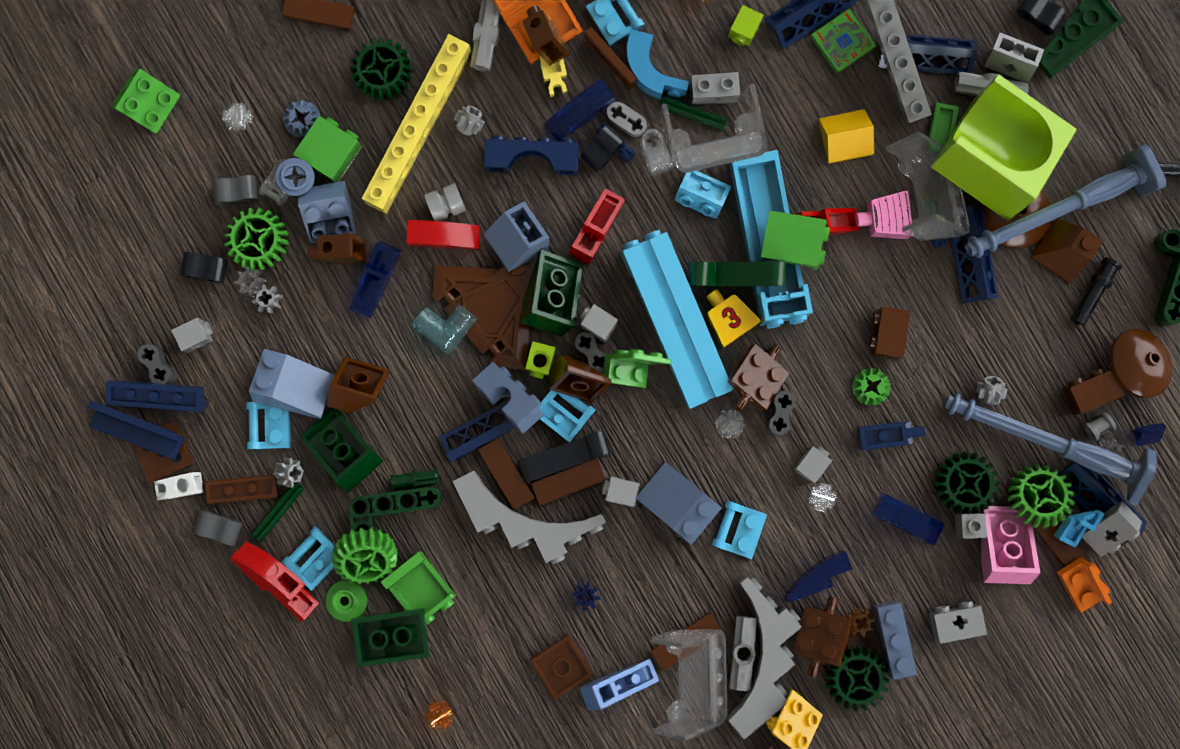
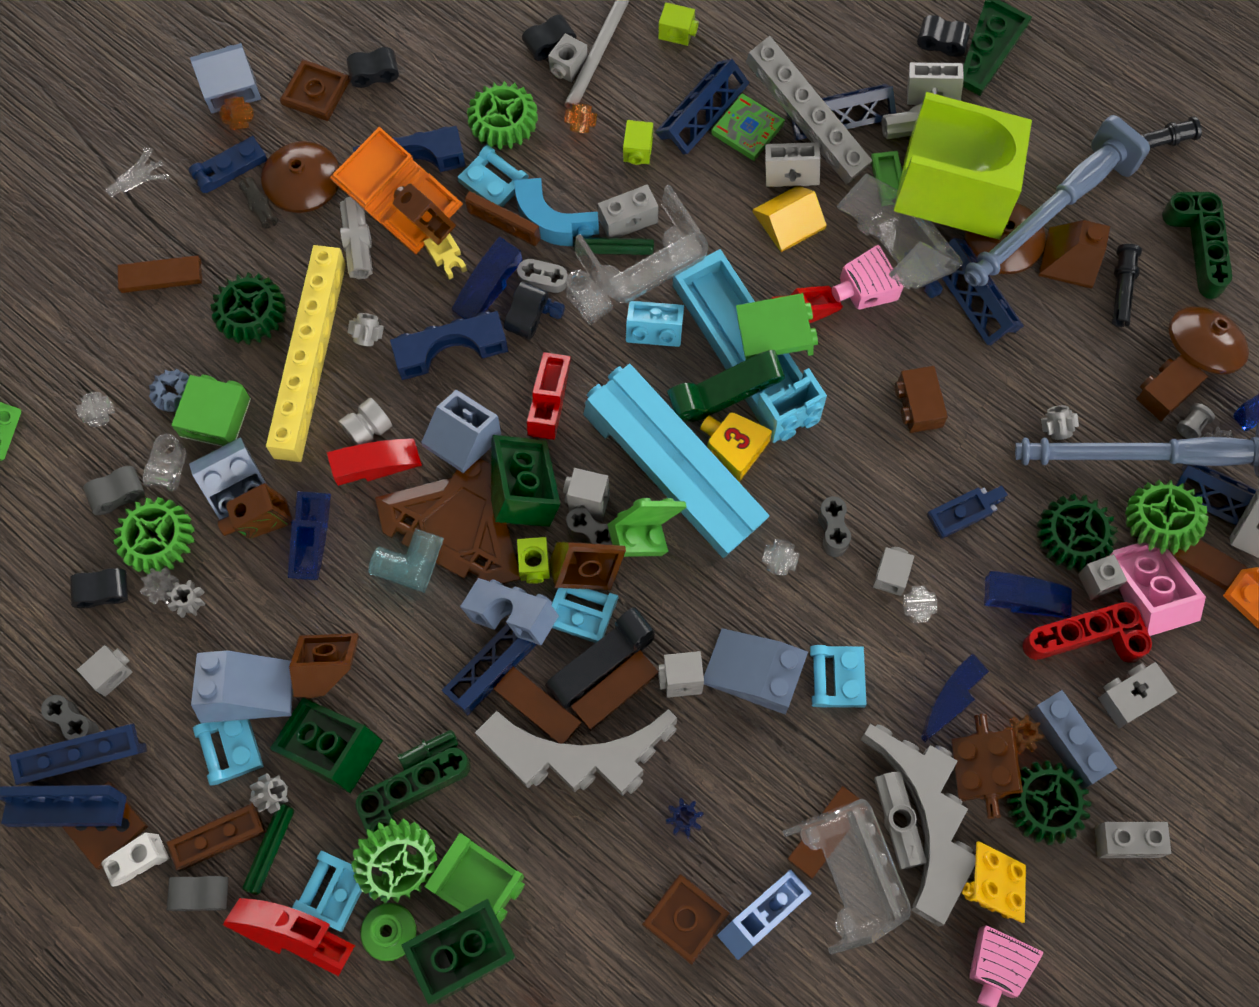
camera: 20 degrees left, 15 degrees down
sand blue gear [276,158,314,196] -> none
plate [727,343,789,412] -> none
bright green gear [852,368,891,406] -> none
dark azure slope [1054,510,1105,548] -> none
none -> light grey brick [765,142,820,187]
none -> red beam [1022,602,1152,663]
none -> light grey brick [1094,822,1171,858]

